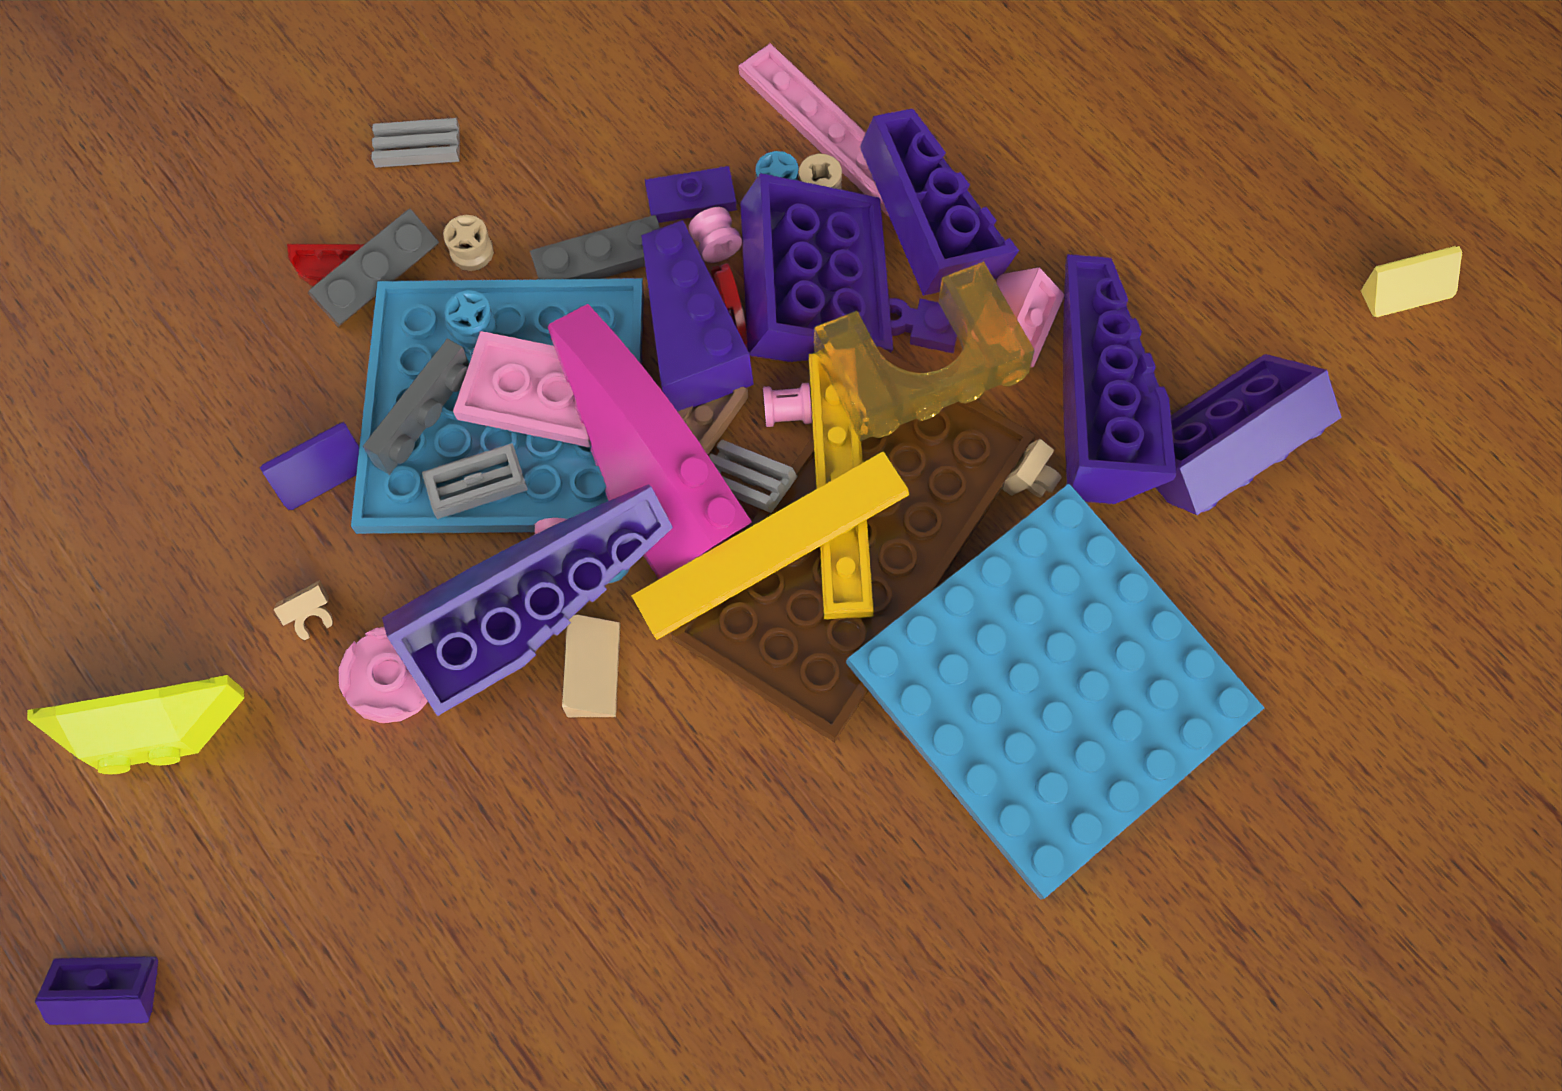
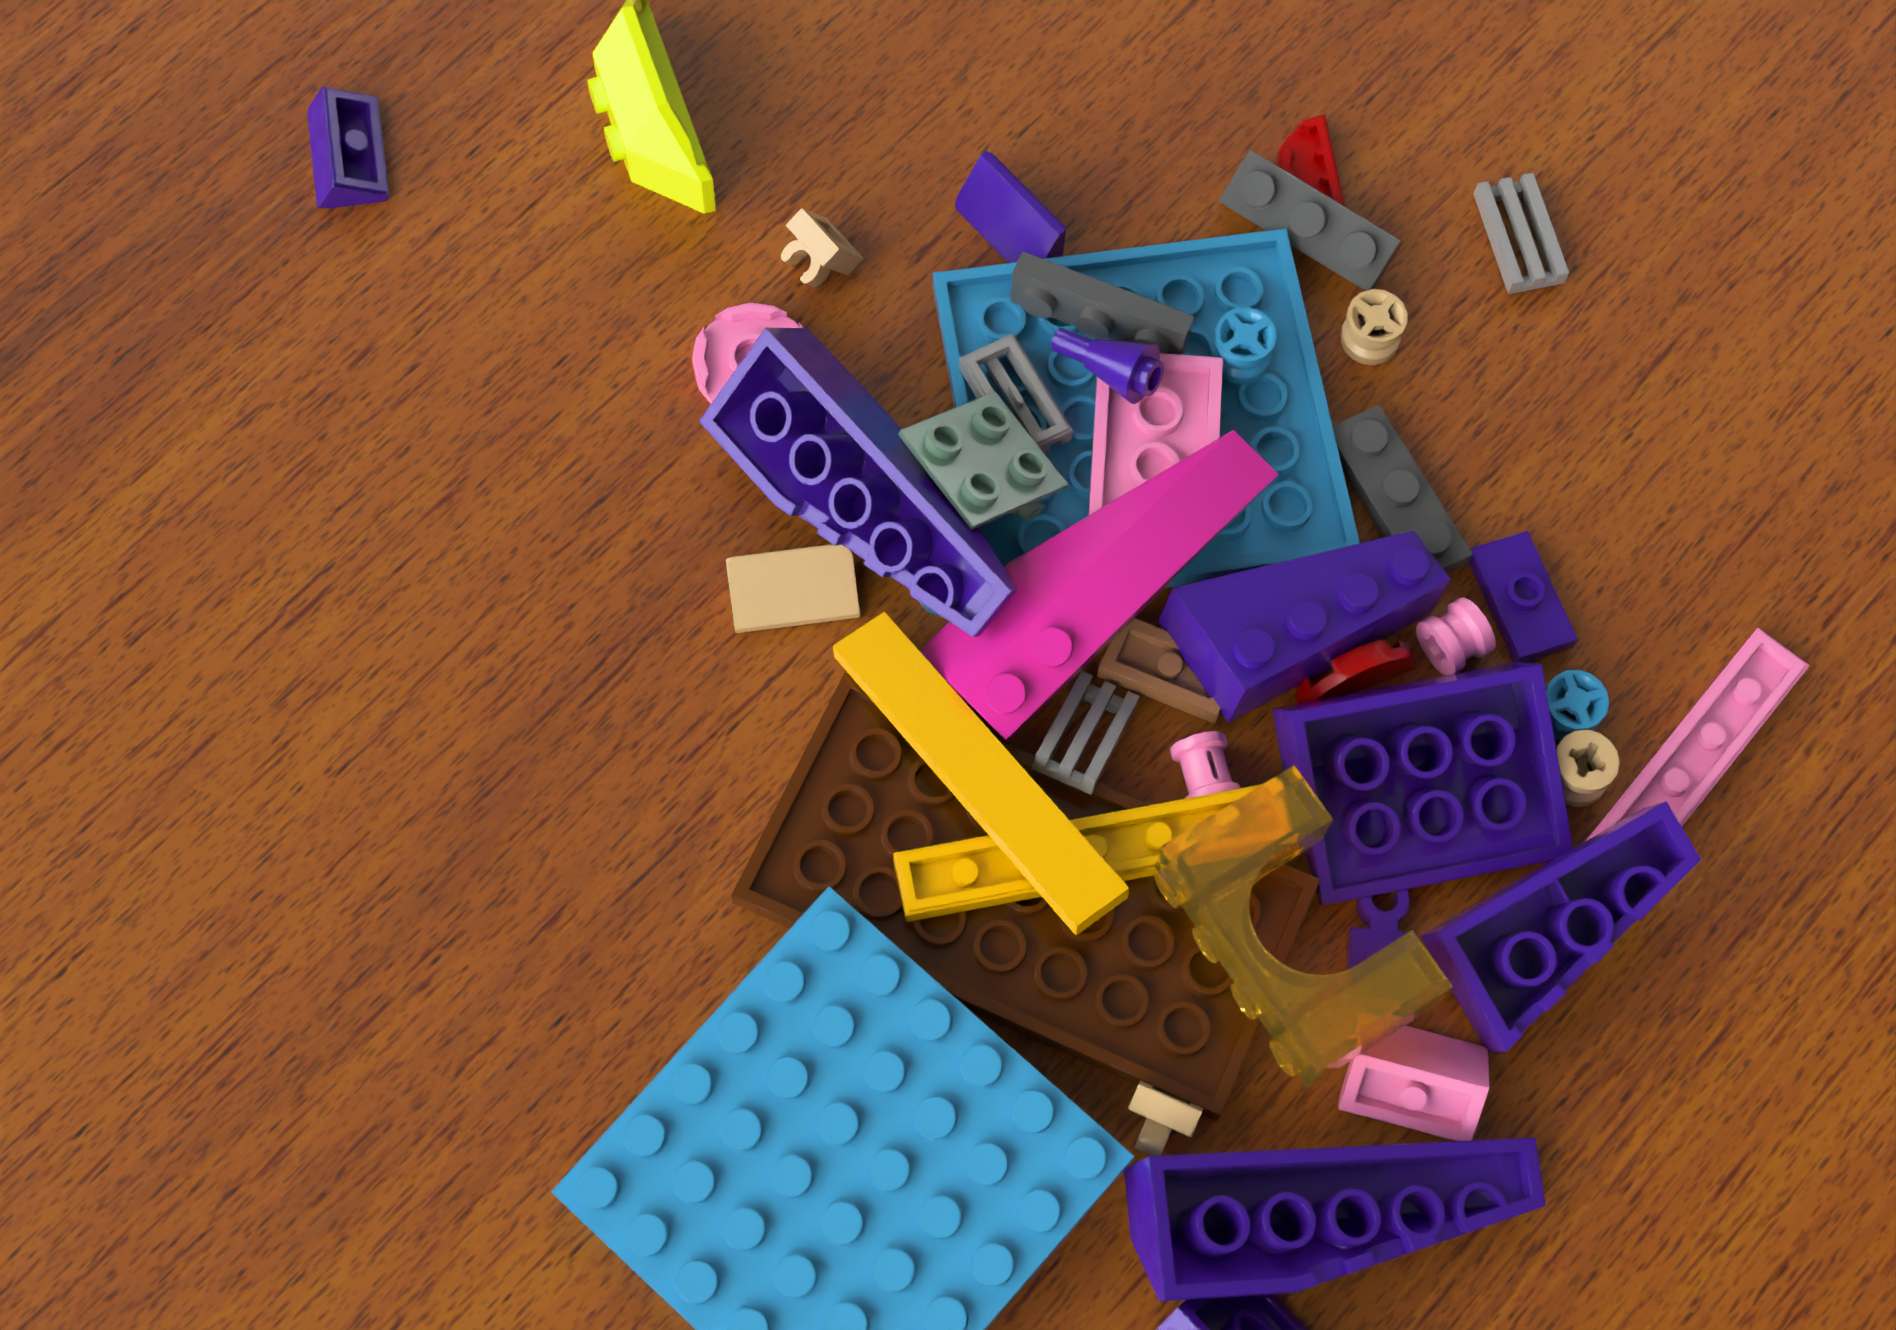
camera: 75 degrees right, 0 degrees up
none -> sand green hinge [898,392,1068,530]
none -> dark purple cone [1051,328,1164,404]

